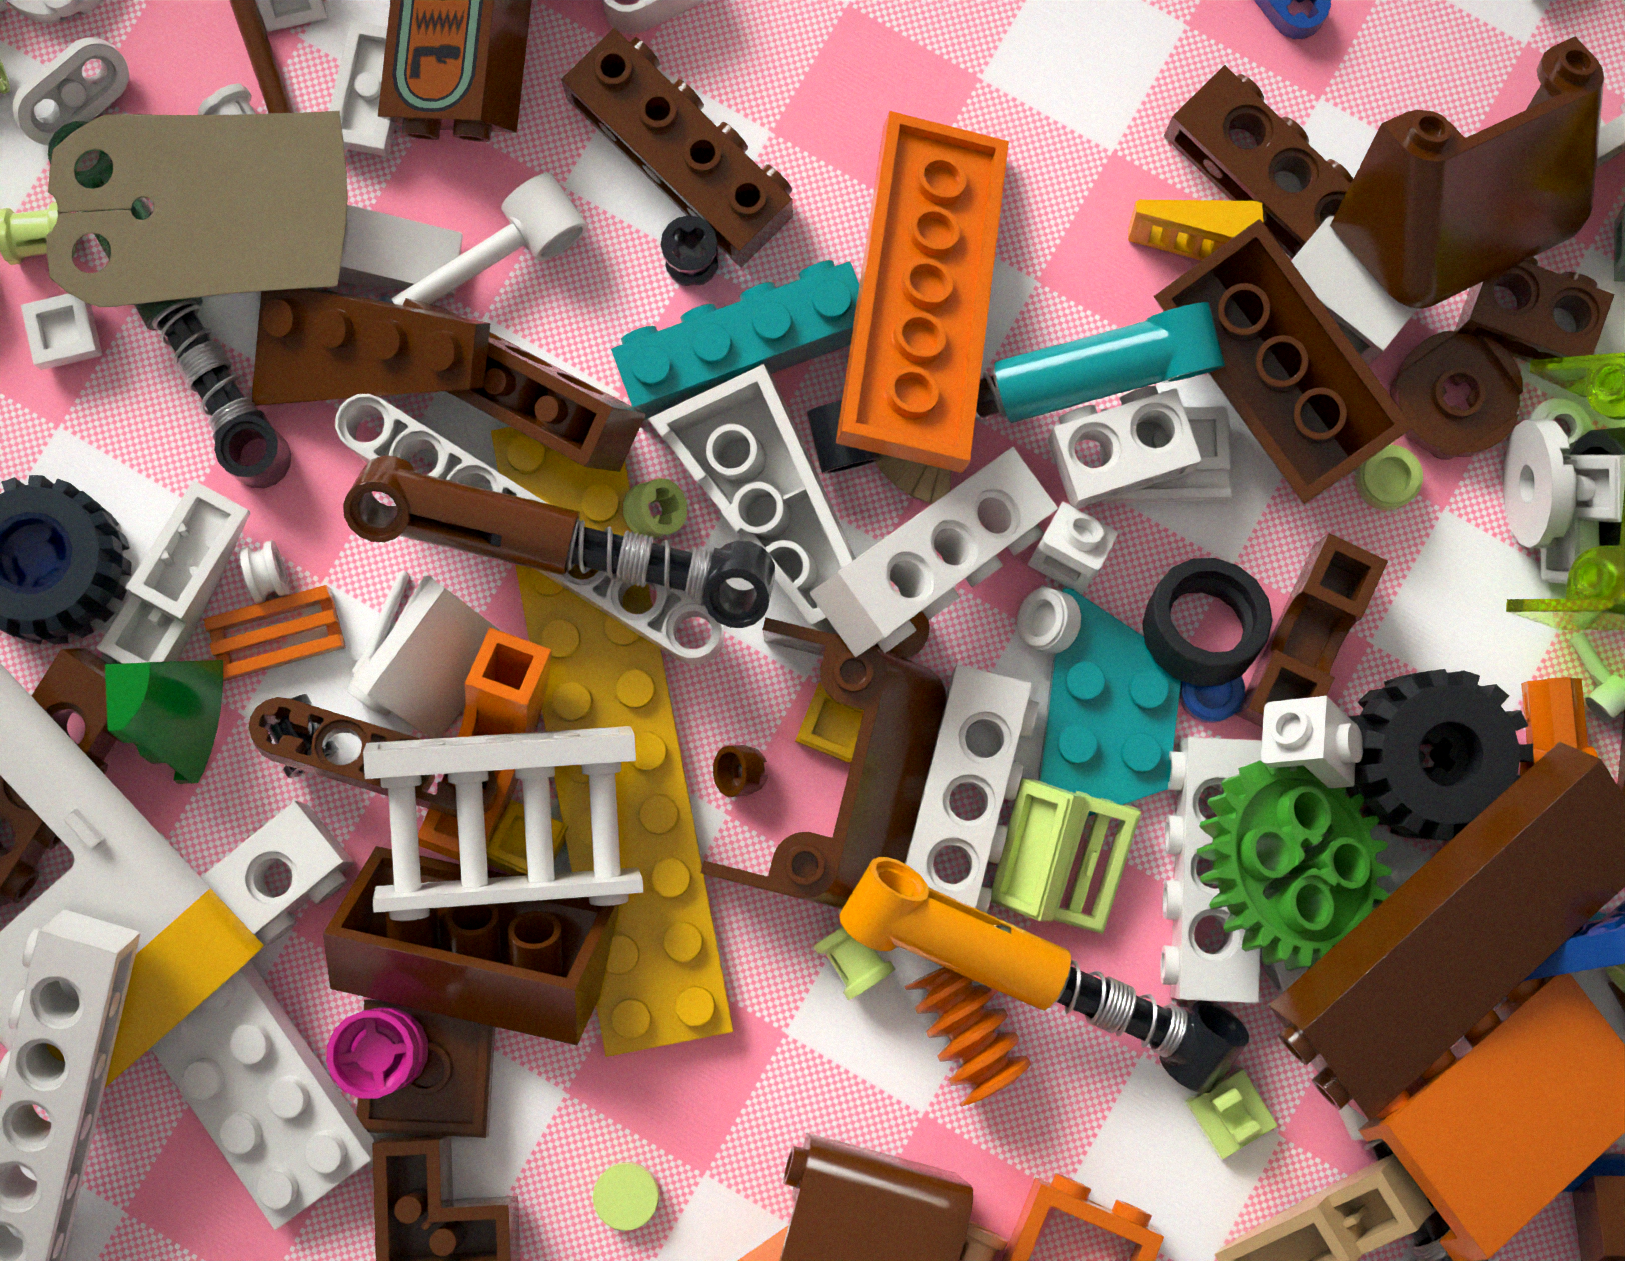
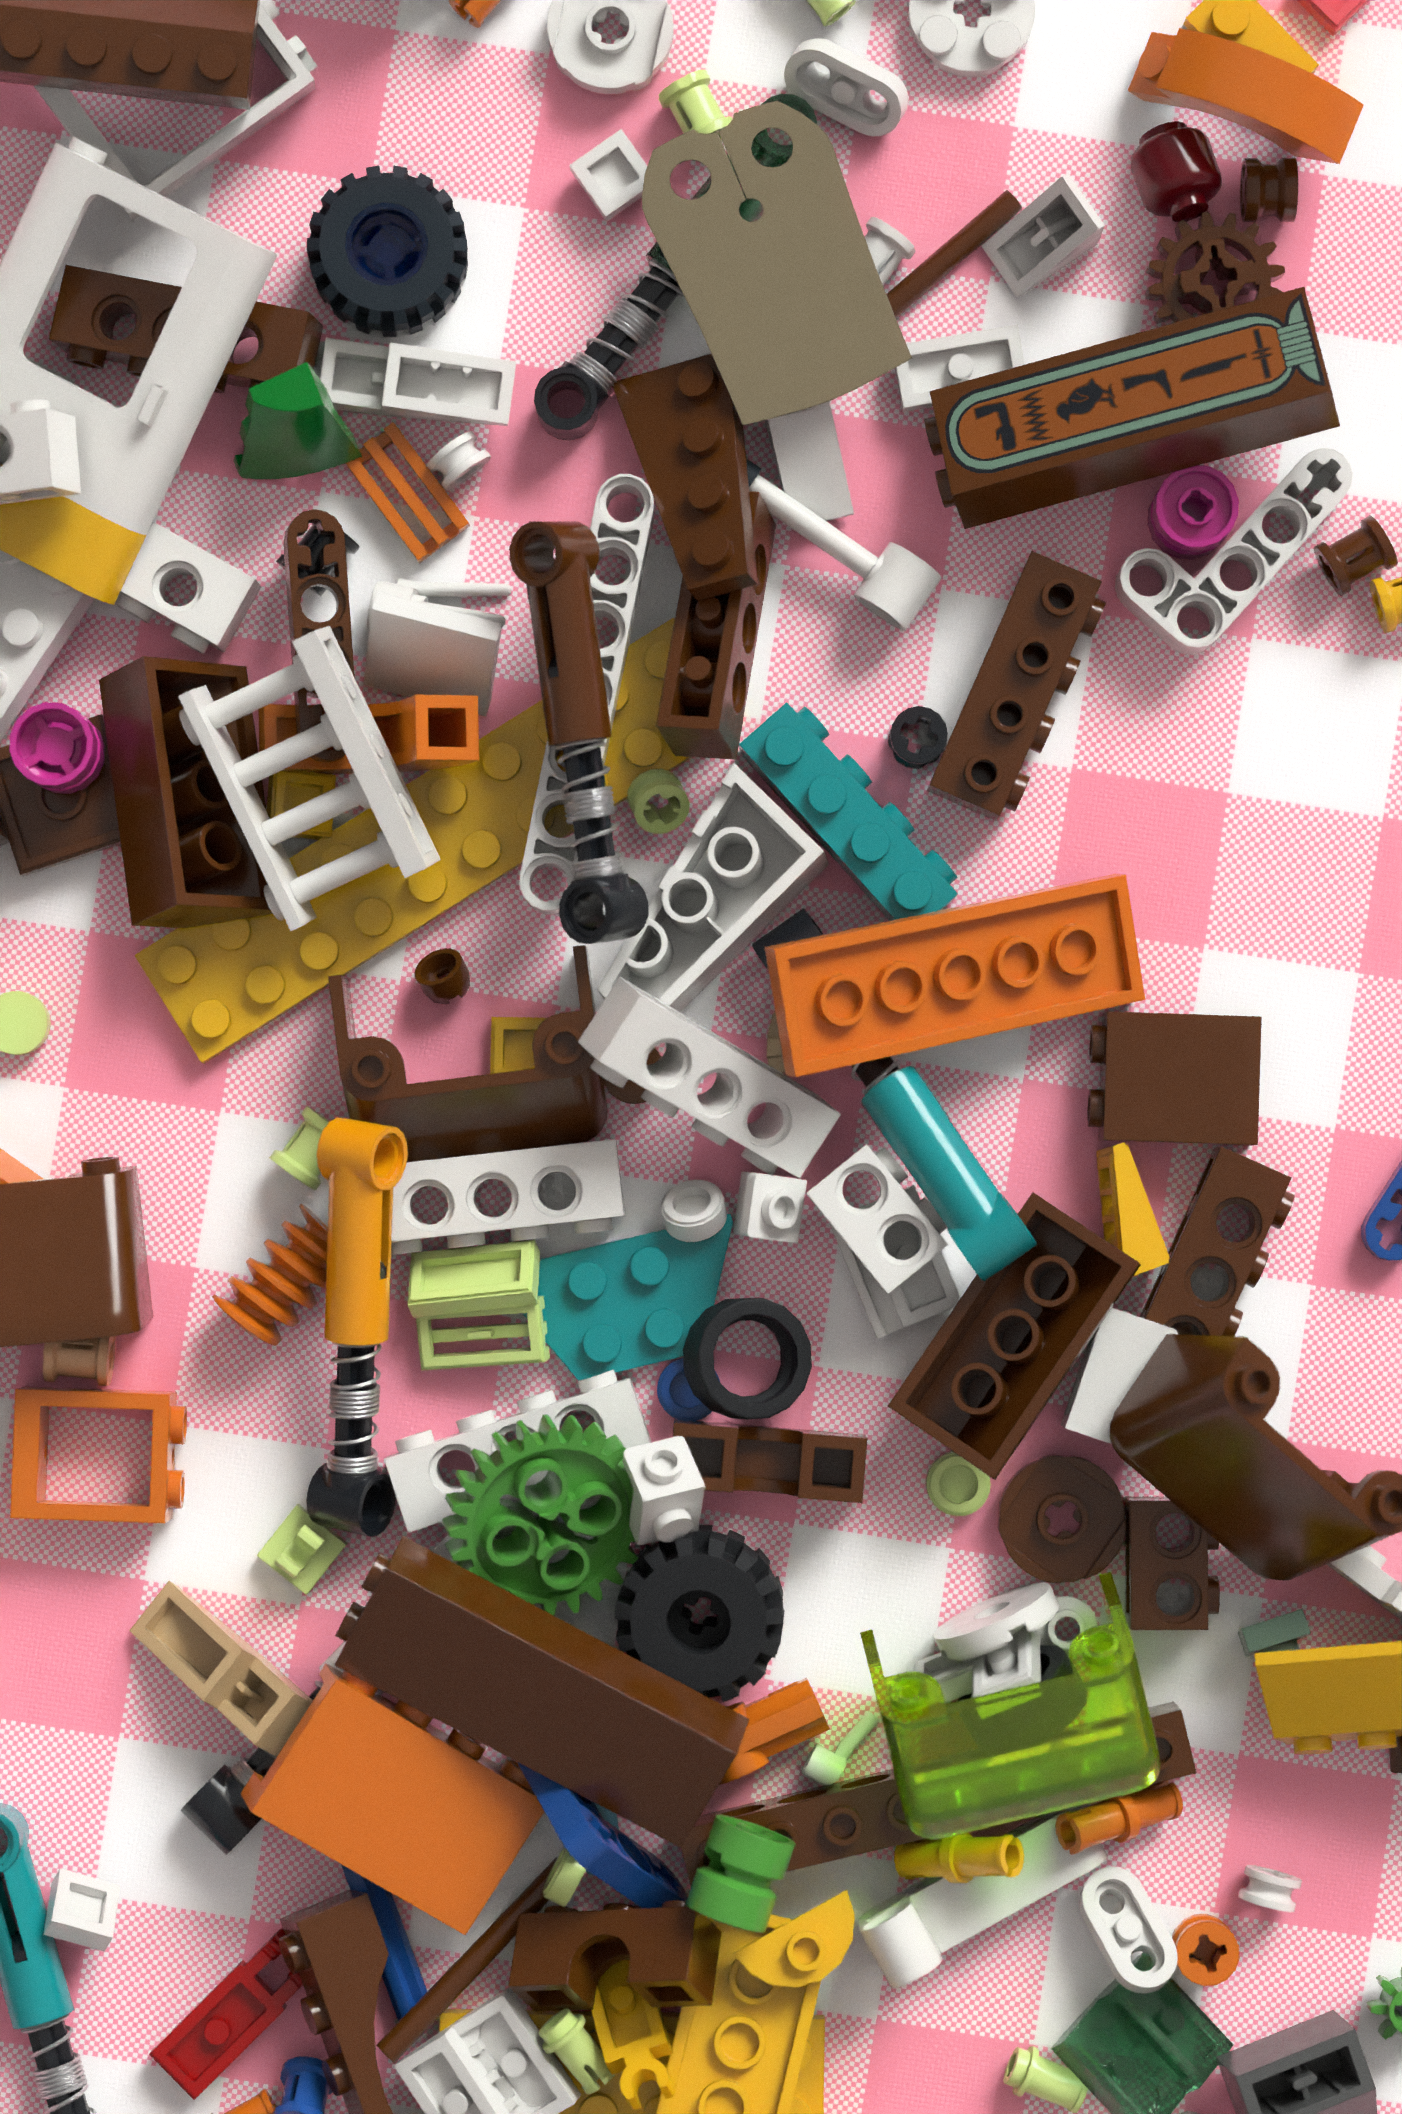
camera: 75 degrees right, 5 degrees up
none -> reddish brown panel [1087,1011,1262,1146]

